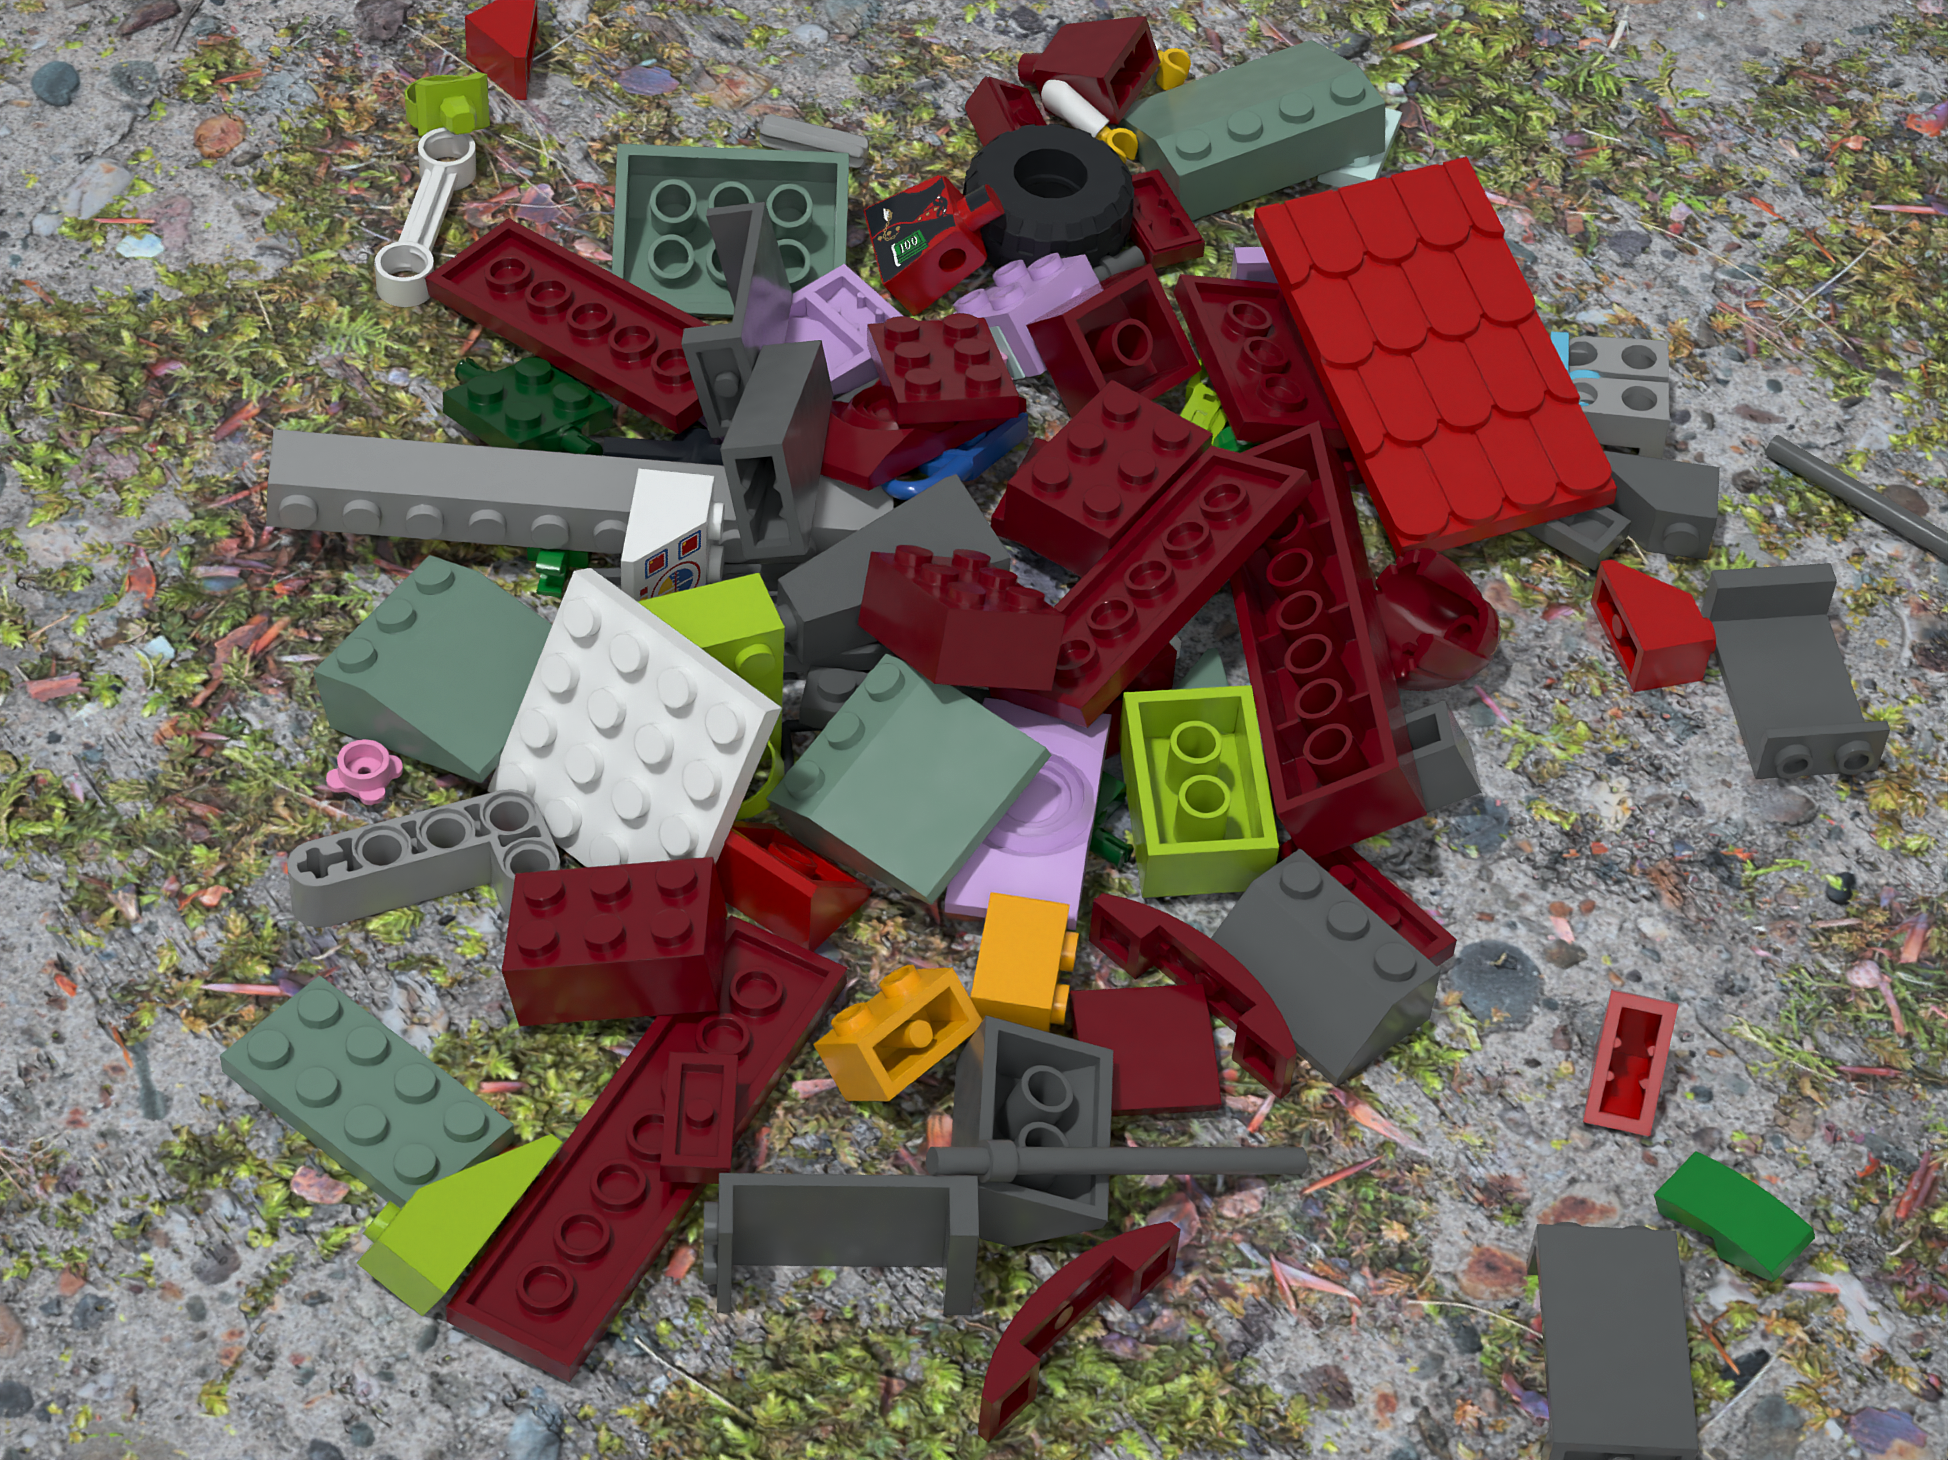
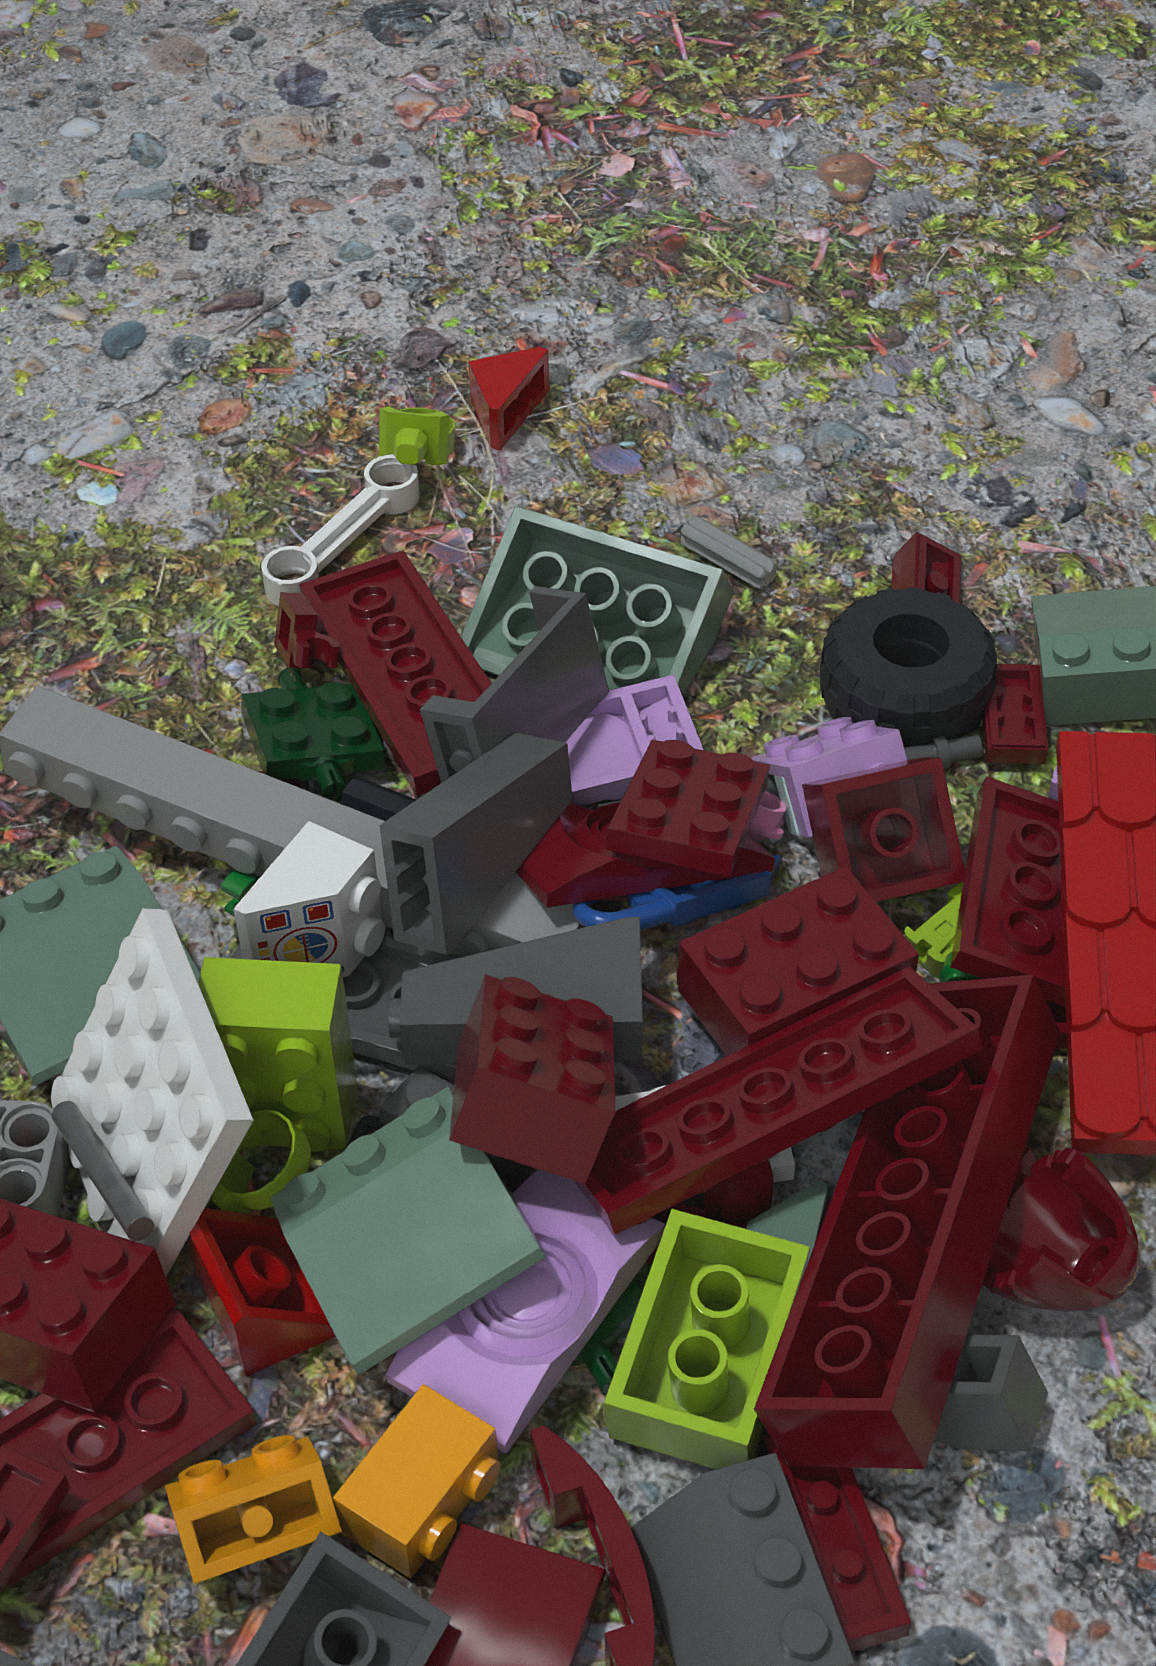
camera: 30 degrees right, 0 degrees up
torso [863,175,1004,316] -> none
dark red torso [1018,16,1191,165] -> none
none -> flat silver bar [51,1101,154,1241]
none -> dark red plate [274,592,340,668]

